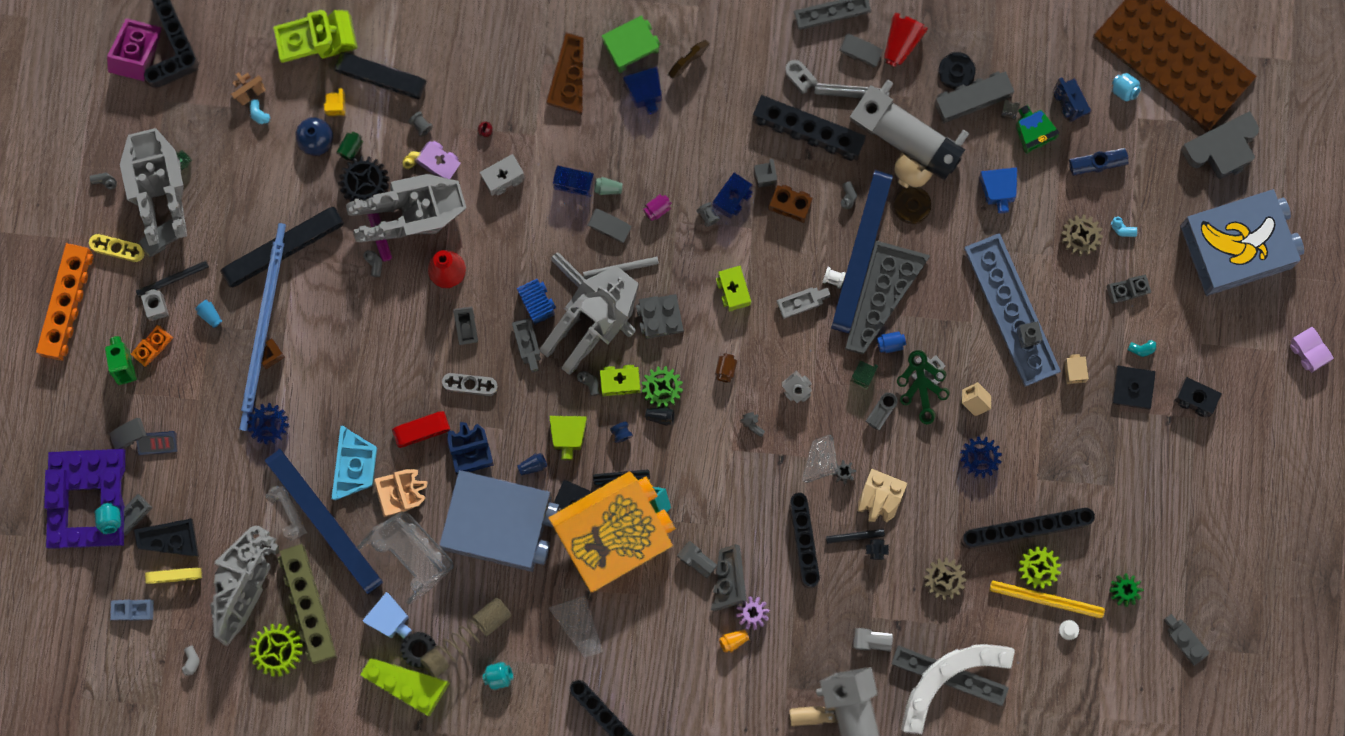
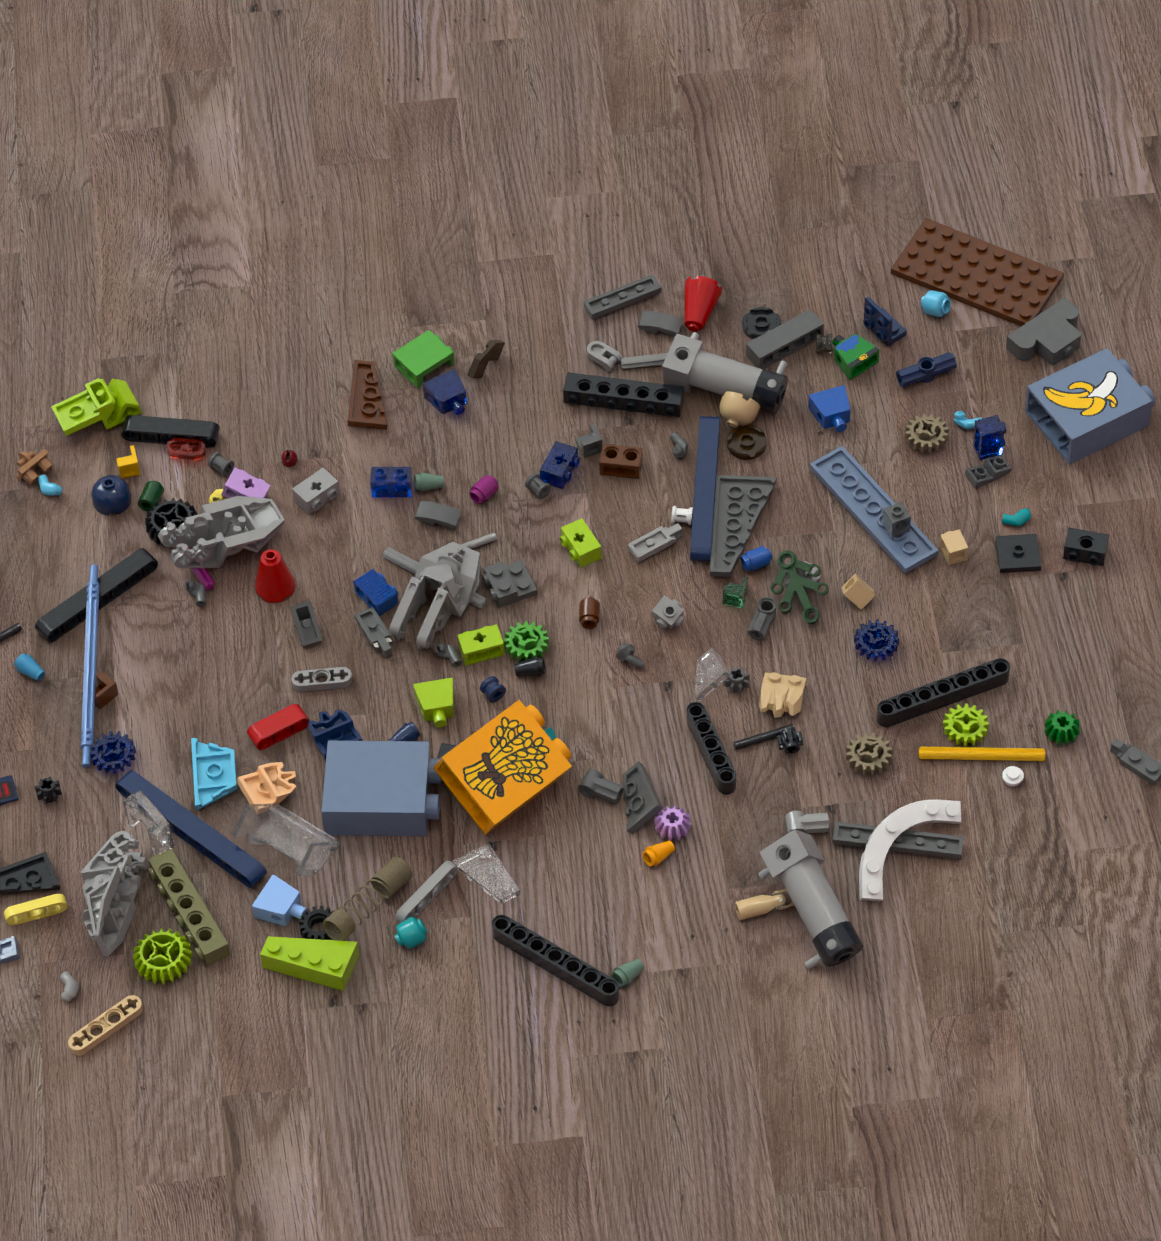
camera: 10 degrees left, 25 degrees down
none -> black gear [35,777,62,804]
none -> tan beam [68,995,143,1056]
none -> clear red plate [166,438,206,460]
none -> light grey beam [395,860,458,923]
none -> clear blue brick [973,415,1007,460]

